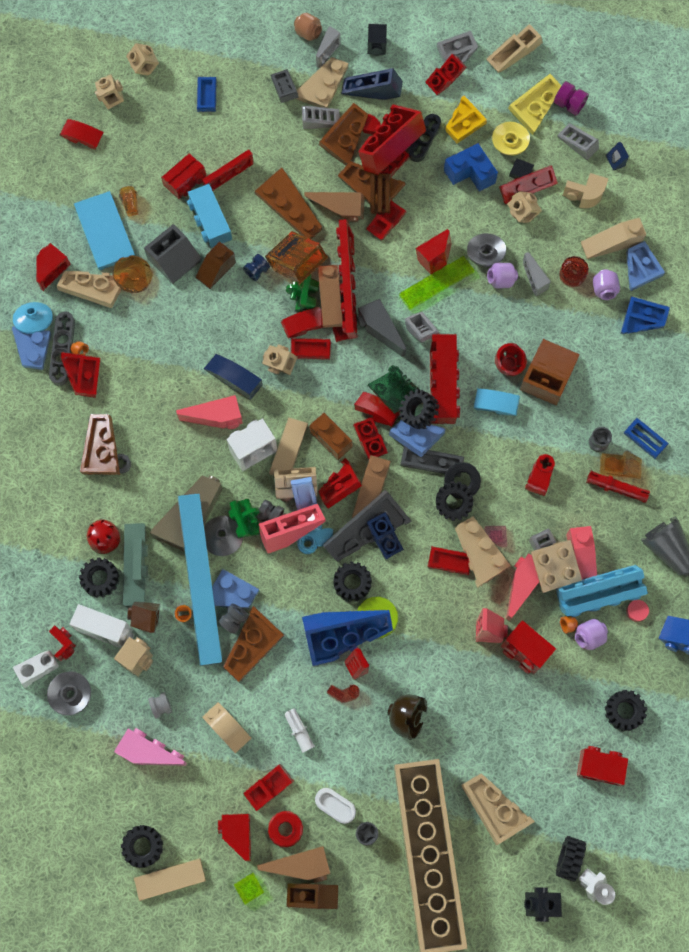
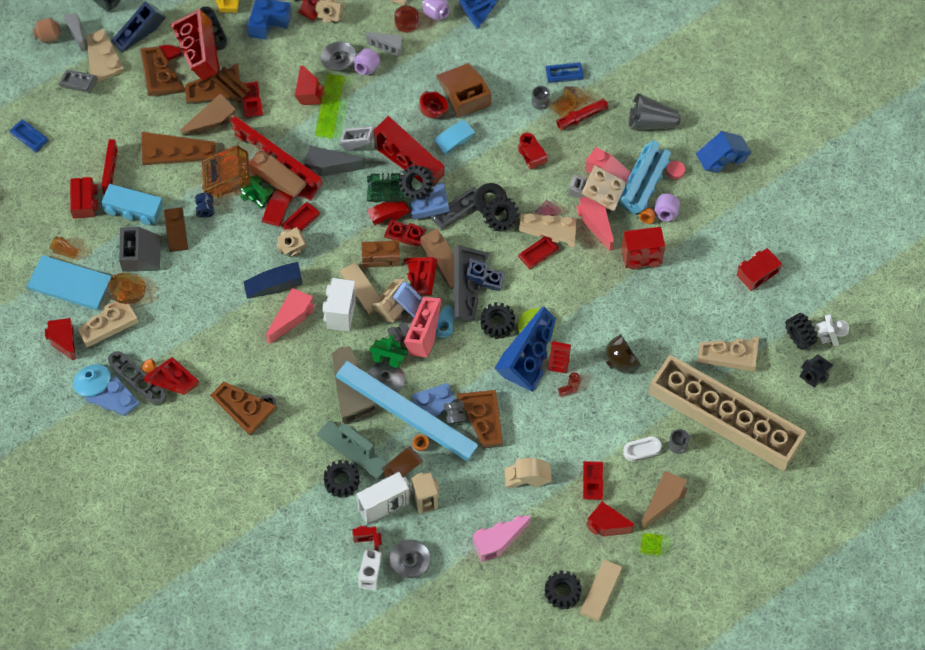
camera: 50 degrees left, 10 degrees down
red helmet [87,519,120,554] -> none
light grey wheel [148,692,172,719] -> none
red piece [268,811,303,848] -> none
white axle [285,708,315,753] -> none
reddish brown slope [286,883,338,909] -> none
light grey slope [302,106,340,129] -> none
coral slope [476,608,508,643] -> none
black tyre [605,690,647,731] -> none

